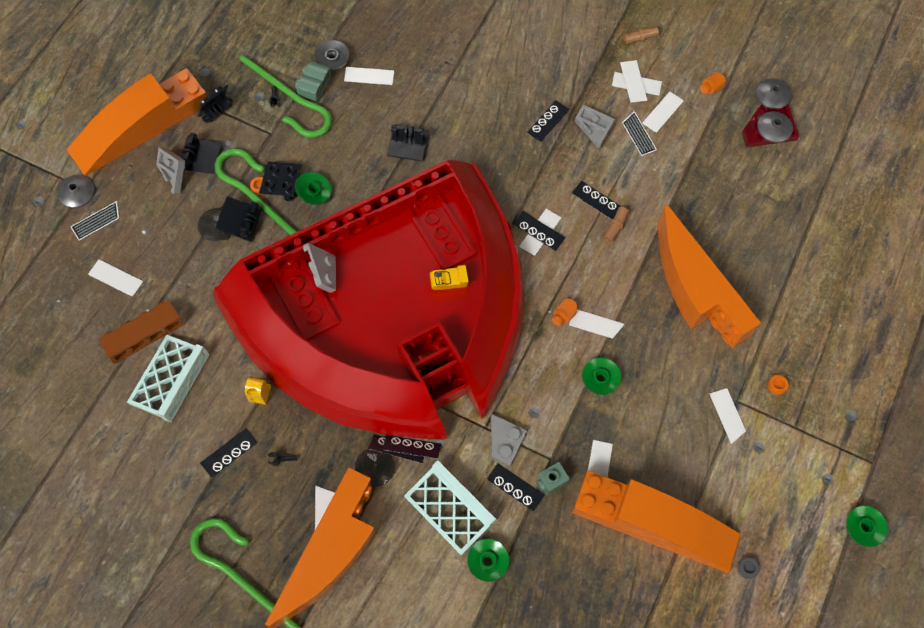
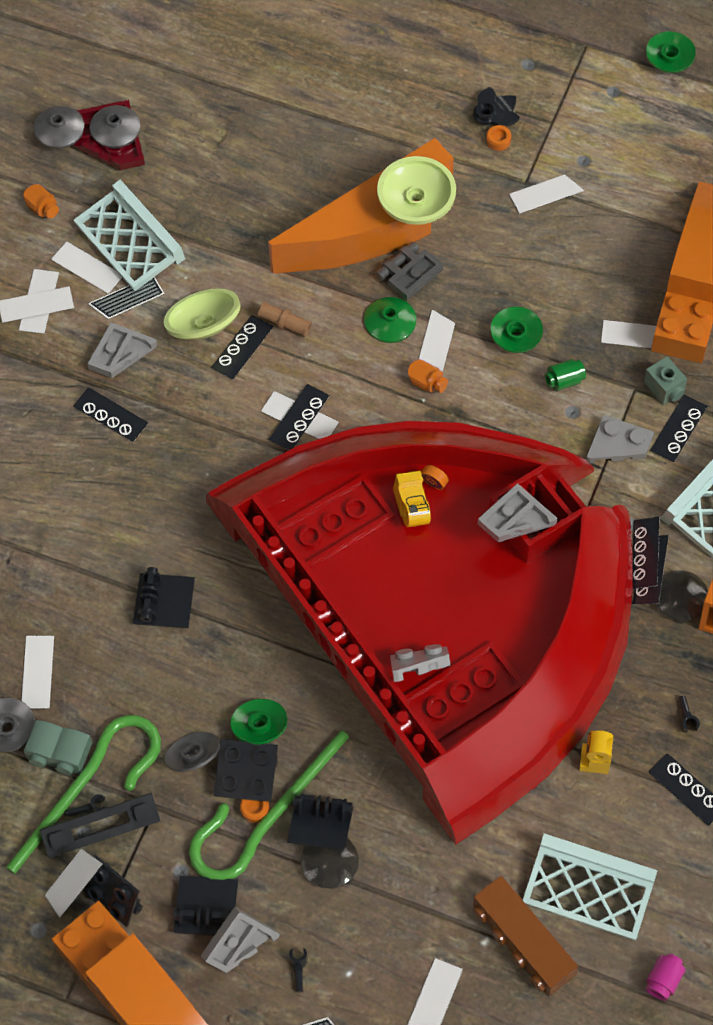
camera: 90 degrees left, 5 degrees down
none -> black container [40,793,161,858]
none -> white sticker [45,849,102,918]
none -> light aqua fence [74,180,185,291]
none -> yellowish green dish [164,289,241,340]
none -> flat silver dish [165,732,220,772]
none -> black hand [289,948,307,993]
none -> green dish [364,297,416,343]
none -> dark grey plate [375,241,443,301]
none -> yellowish green dish [377,156,456,225]
none -> orange tile [421,465,449,490]
none -> black plate [473,87,520,127]
none -> light grey wing [478,483,557,542]
none -> green brick [544,359,586,392]
none -> dark pink brick [645,953,686,1001]

